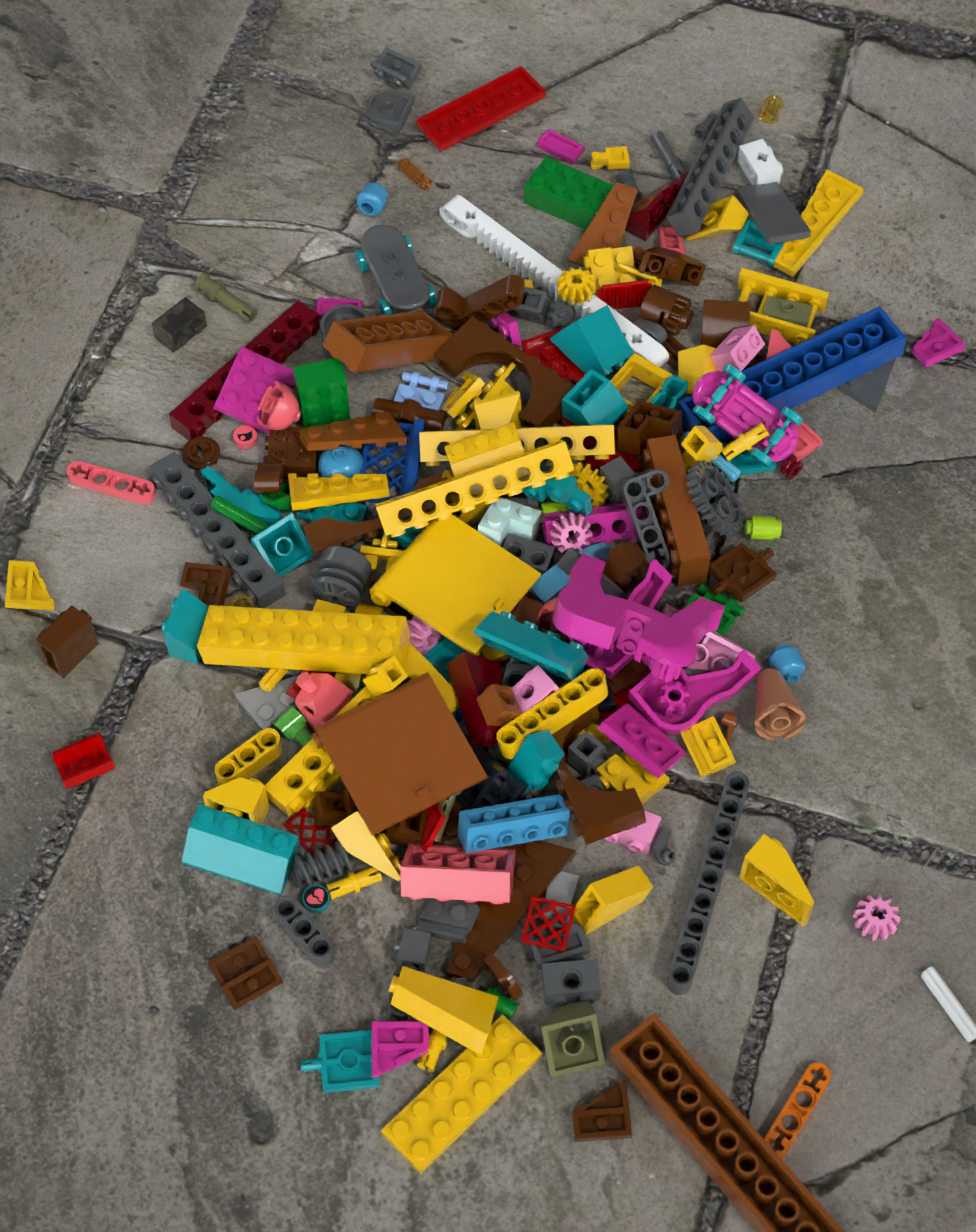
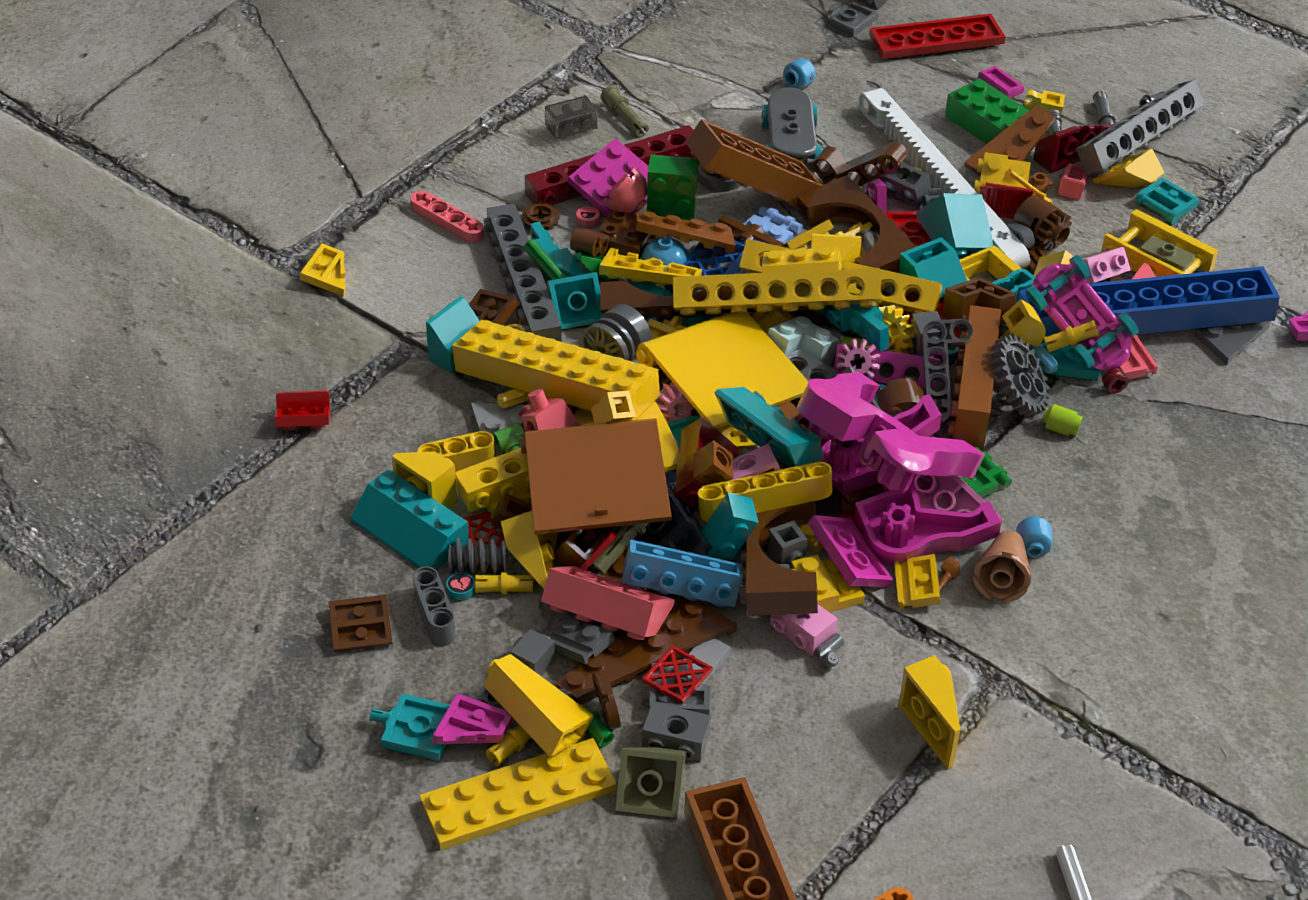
camera: 20 degrees right, 15 degrees down
reddish brown brick [36,605,99,678] -> none
clear orange axle [398,158,432,191] -> none
yellow gear [557,266,596,306] -> none
reddish brown wing [572,1081,632,1142] -> none
yellow slope [573,865,654,935] -> none
reddish brown slope [638,246,706,286] -> none
dark grey beam [667,772,749,995] -> none
reddish brown slope [700,299,751,347] -> none
reddish brown plate [708,542,777,603] -> none
dark grey tile [735,182,811,245] -> none
white brick [737,139,783,186] -> none
clear yellow bush [759,95,784,124] -> none
yellow wing [774,169,864,277] -> none
bright pink gear [853,894,901,941] -> none

